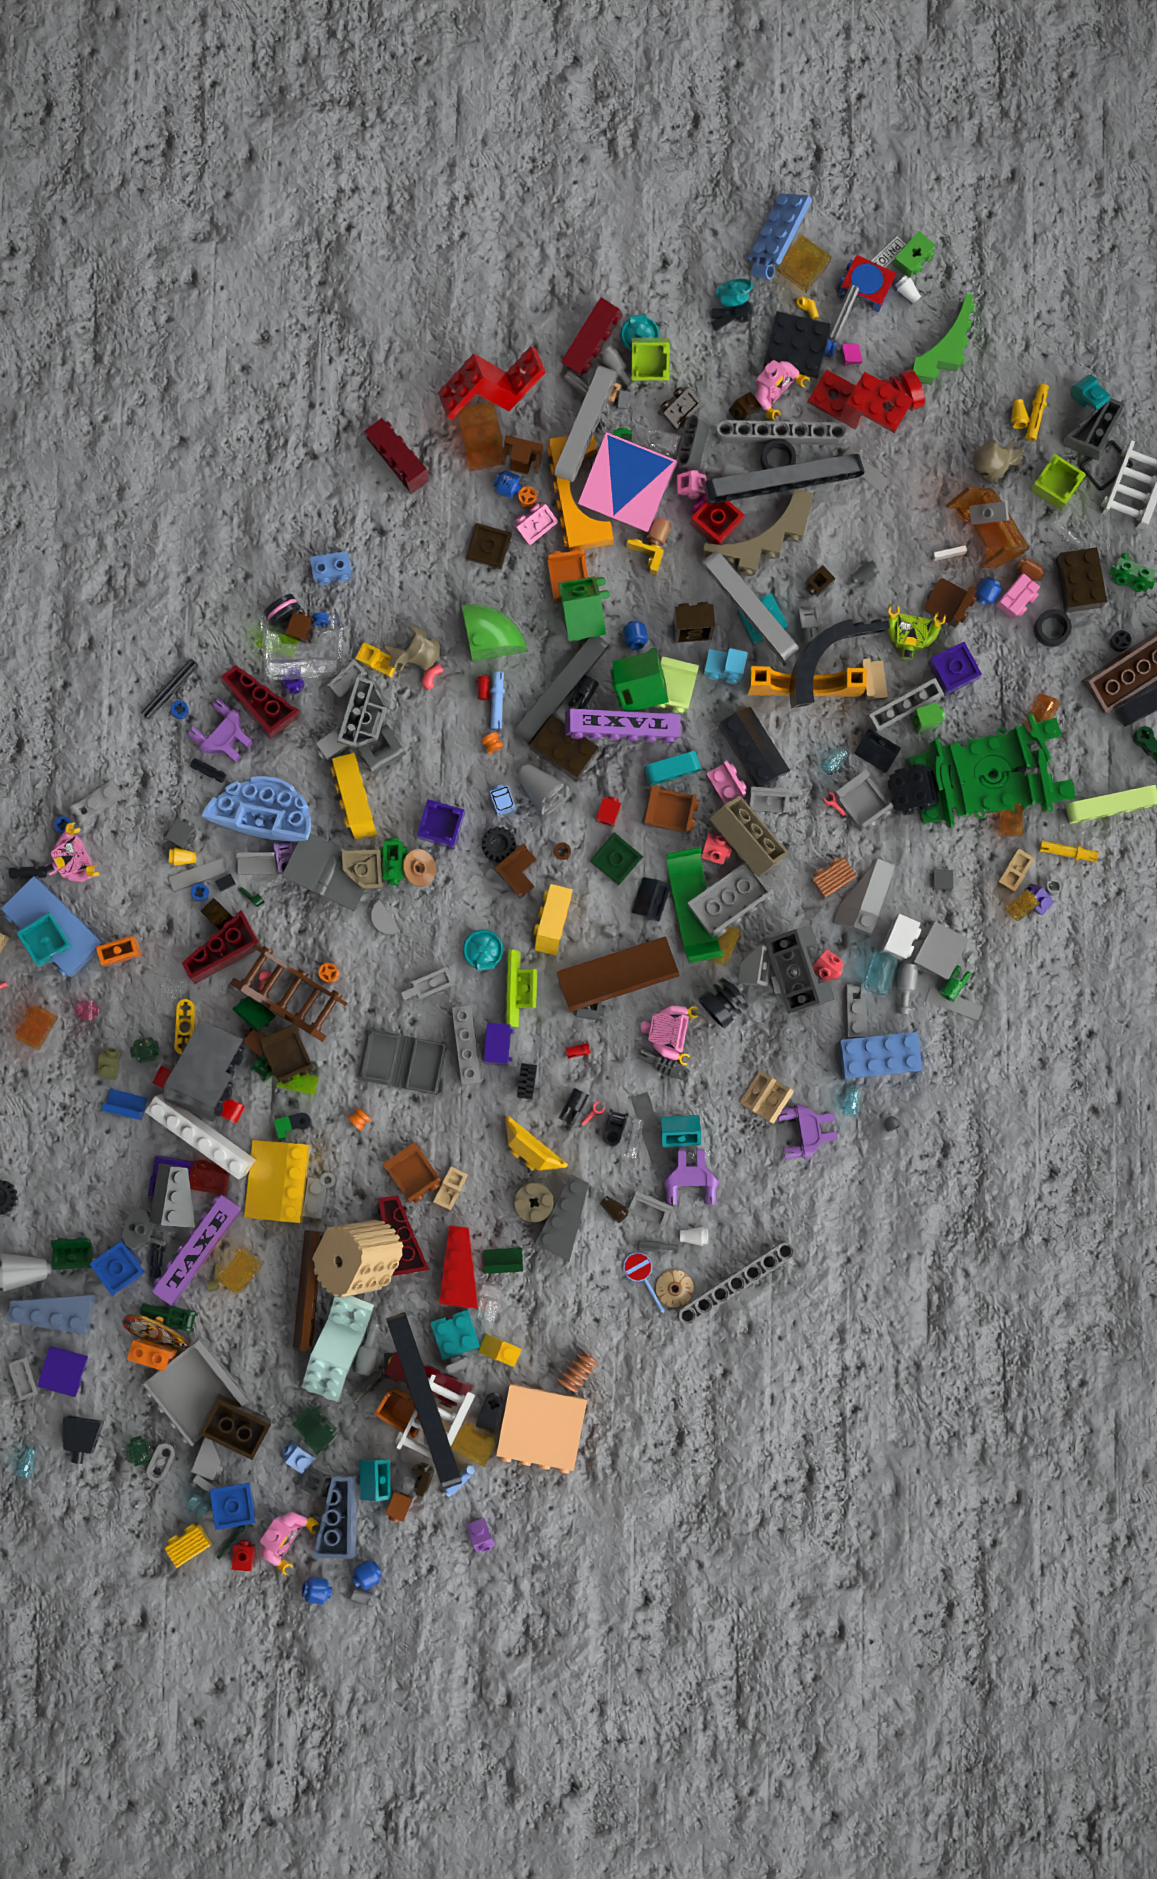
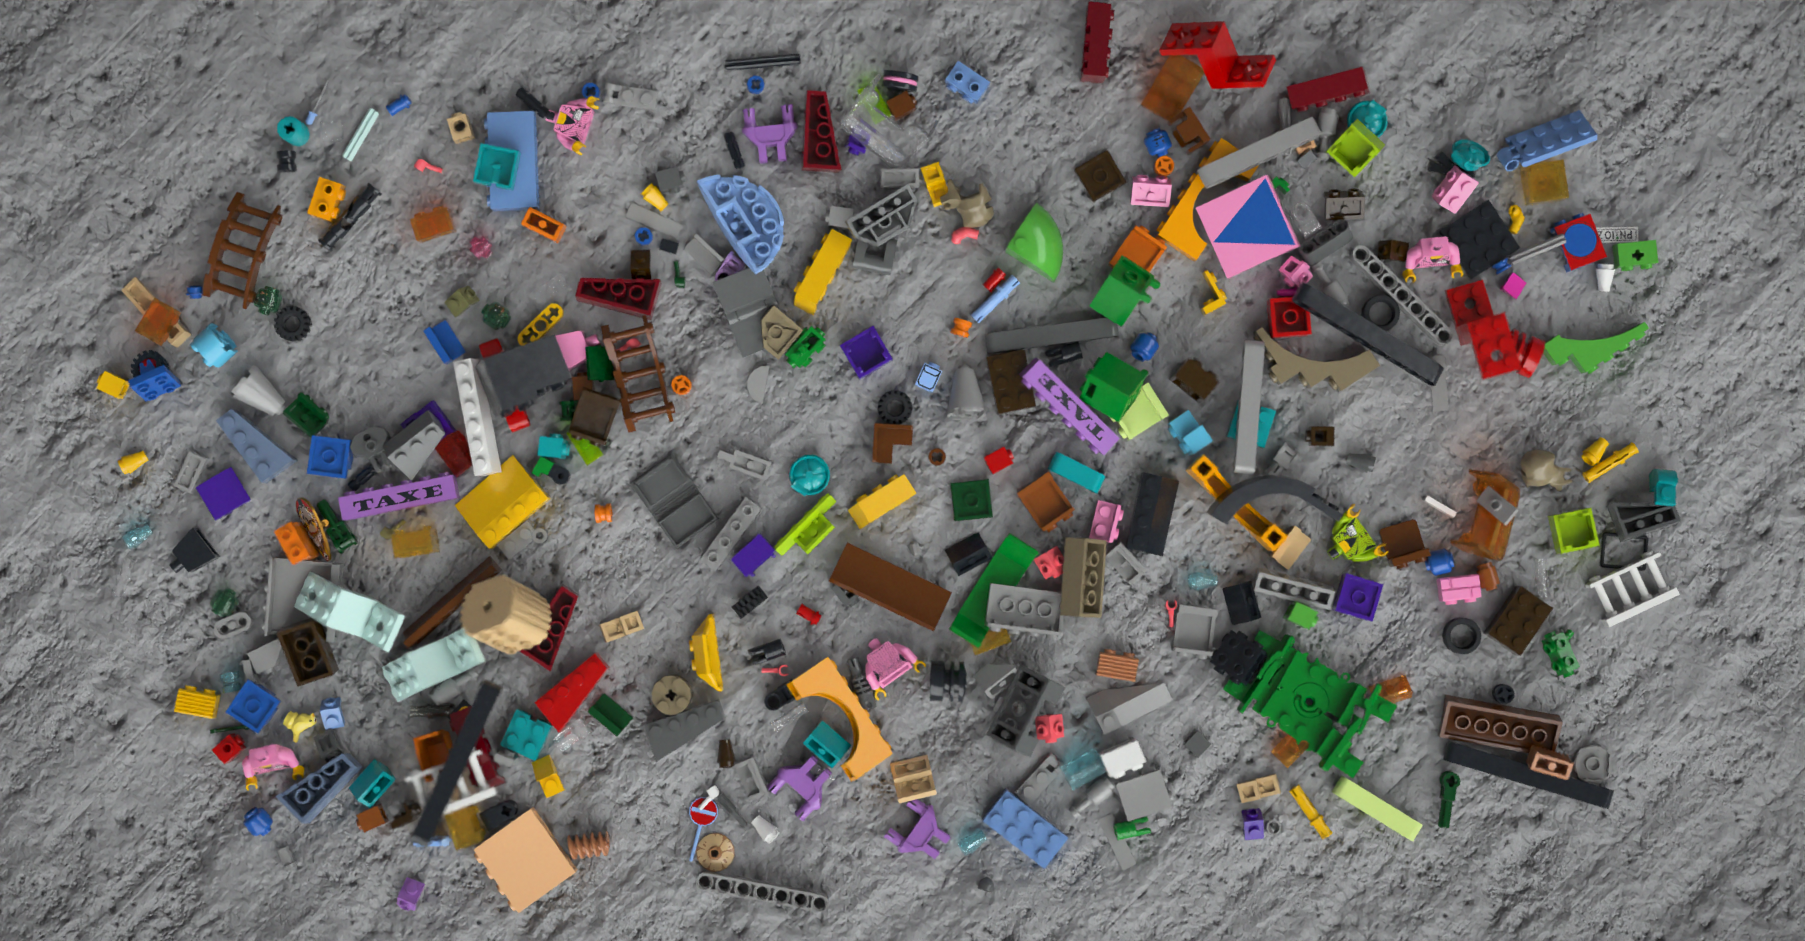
camera: 50 degrees right, 5 degrees up
clear green brick [292,1406,338,1455] -> none
blue bush [312,613,329,626] -> none
blue head [351,1560,382,1591] -> none
dark orange panel [383,1142,442,1203] -> none
medium nougat dish [403,849,436,887] -> none
medium nougat brick [647,517,671,546] -> none
clear yellow slope [1005,889,1040,922] -> none
none -> light yellow animal [283,711,317,743]
none -> light aqua bracket [294,571,405,652]
none -> teal brick [537,433,571,459]
none -> bright pink torso [555,330,600,371]
none -> white hand [698,785,719,810]
none -> light orange arch [787,657,893,782]
none -> bright pink bracket [1432,166,1479,214]

